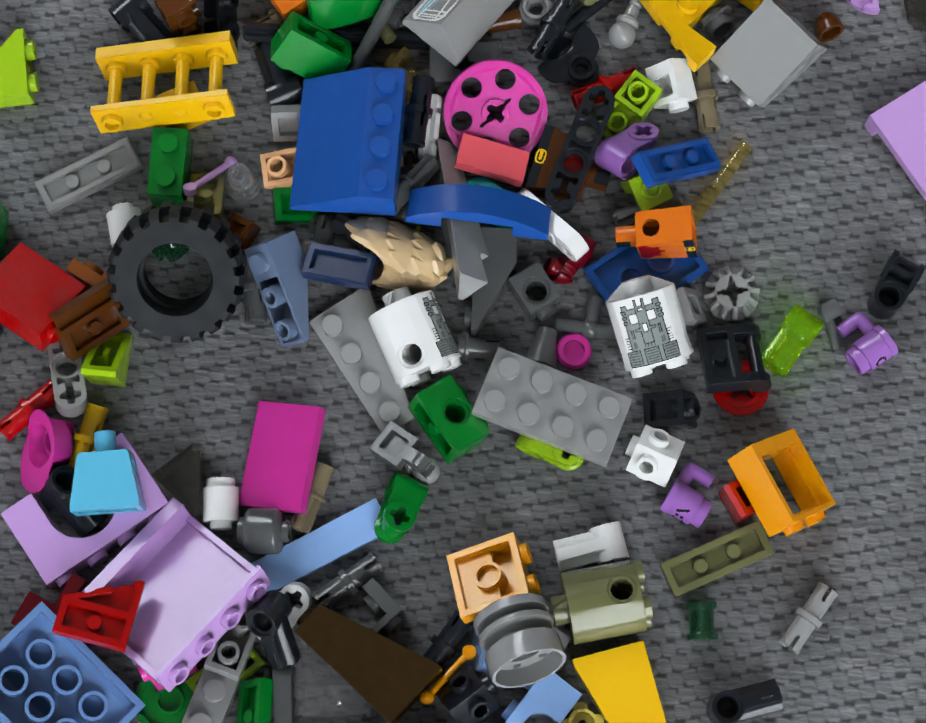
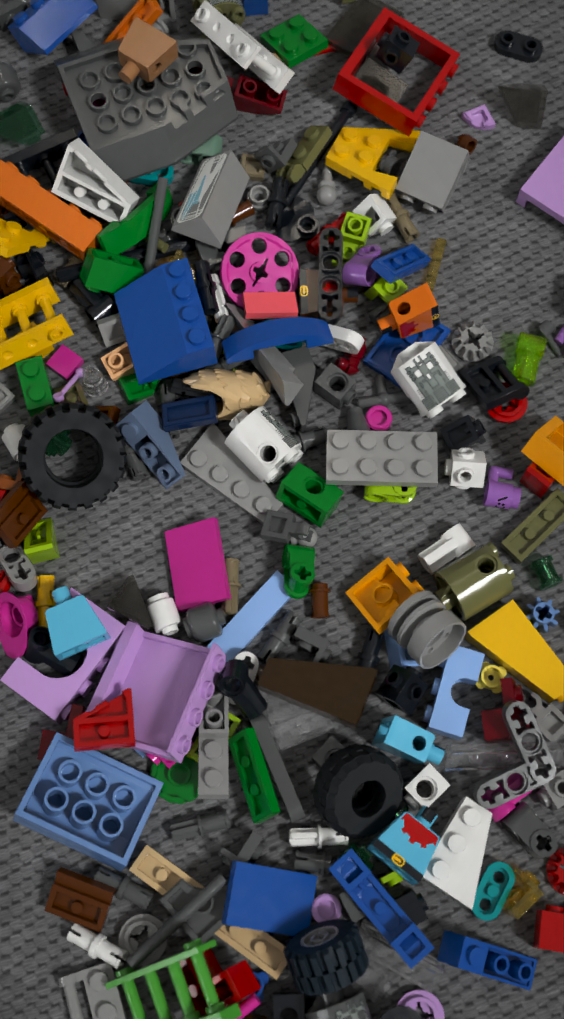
camera: 25 degrees left, 5 degrees down
light orange hinge [420,645,476,705] -> none
none -> dark pink tile [46,344,84,382]
none -> reddish brown pin [308,583,331,619]
none -> medium blue gear [524,597,560,634]

